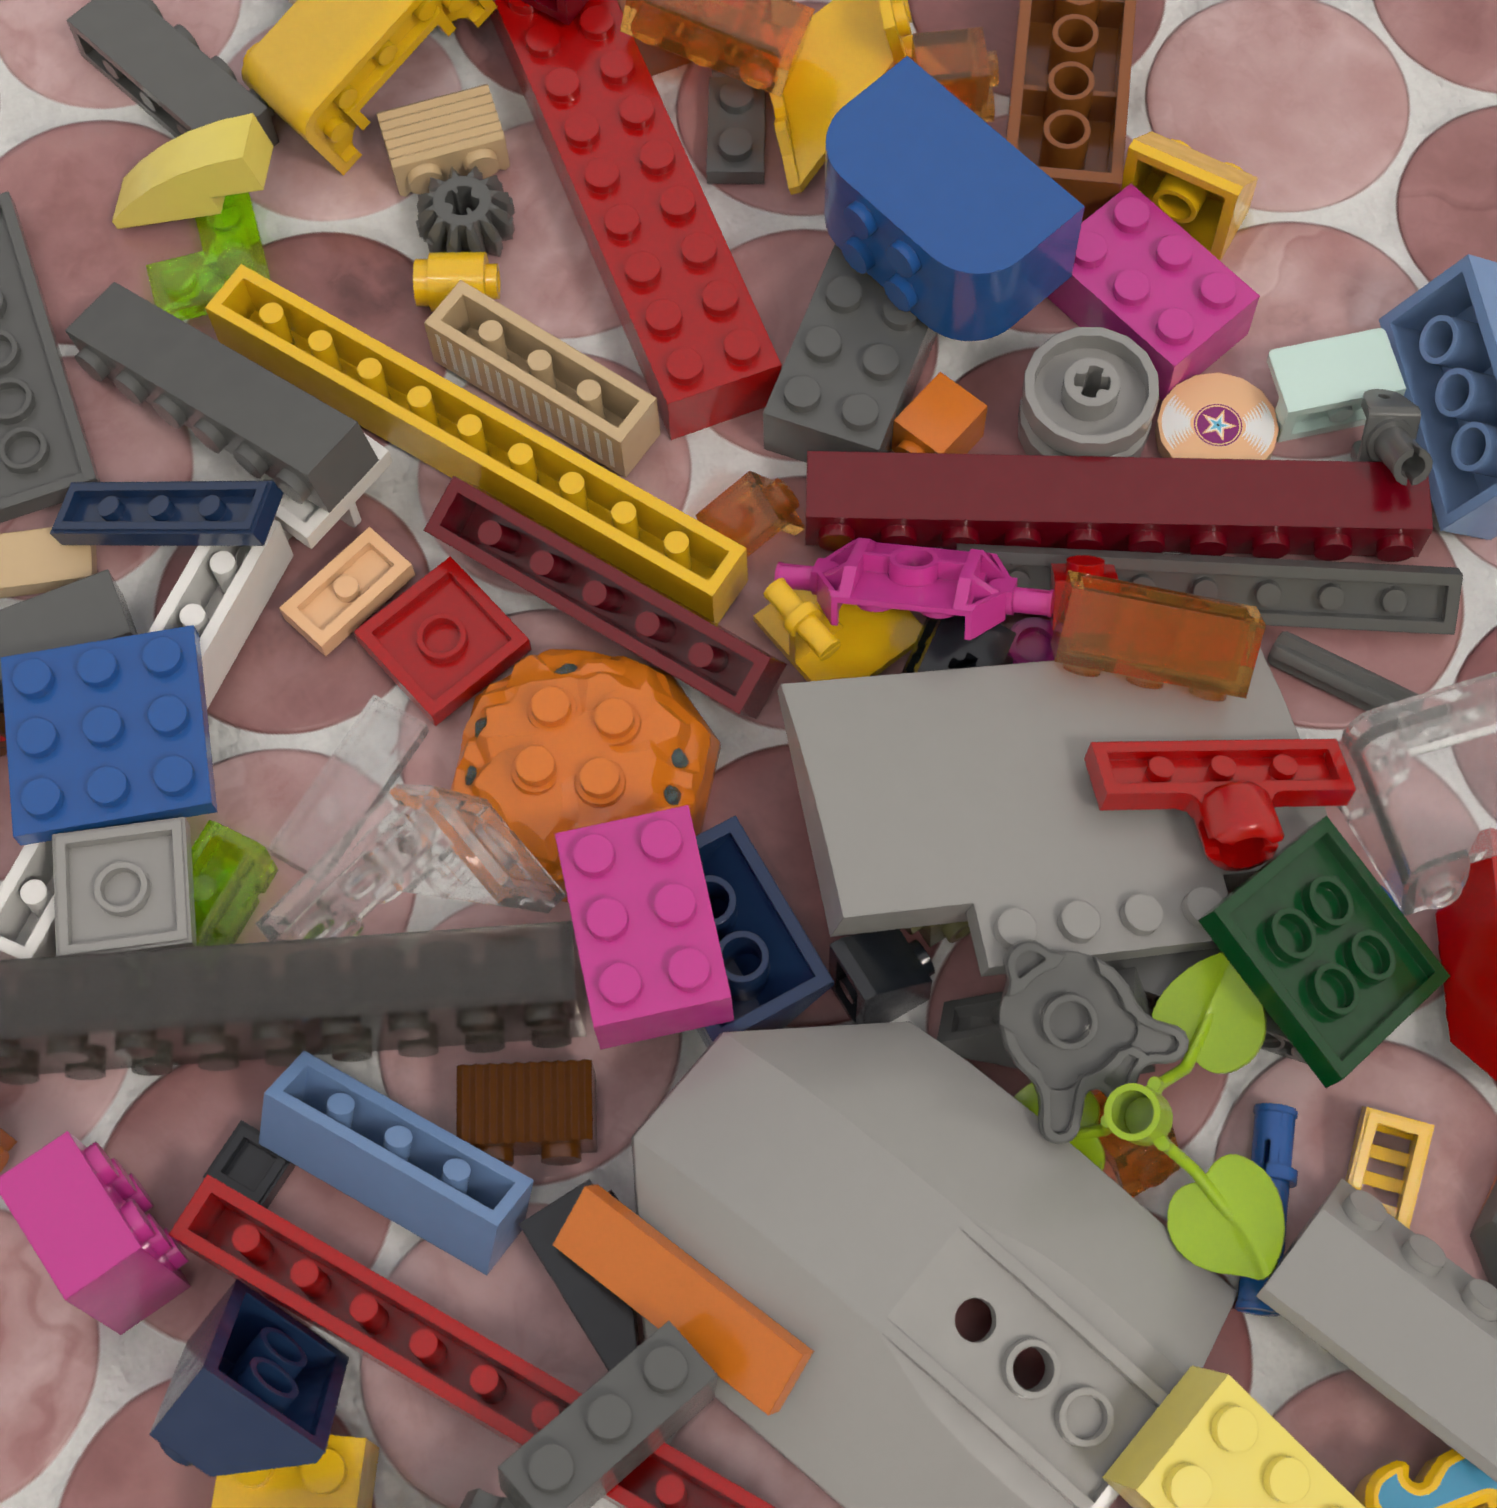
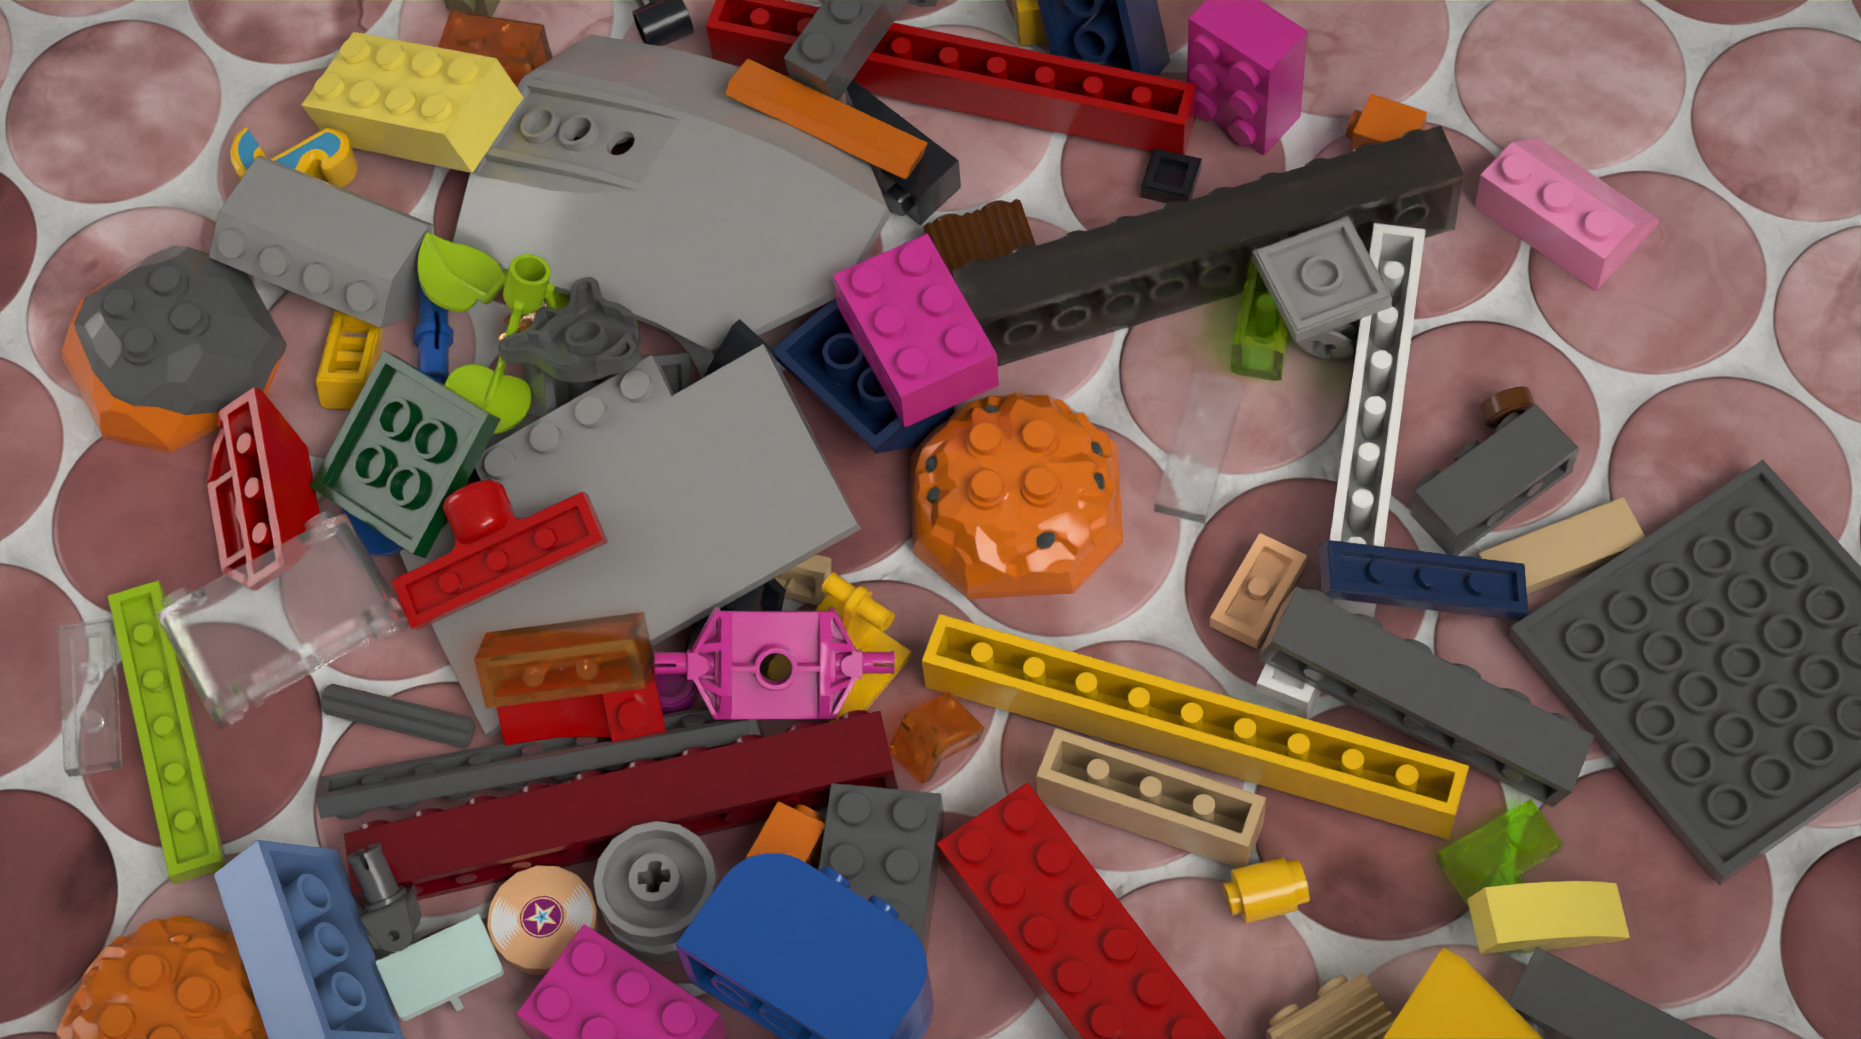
camera: 170 degrees right, 5 degrees down
blue plate [0,625,218,846] -> none
clear bracket [255,784,567,950] -> none
medium blue brick [259,1050,534,1275] -> none
red plate [354,556,532,727] -> none
dark grey gear [416,166,515,257] -> none
dark red brick [423,476,787,719] -> none

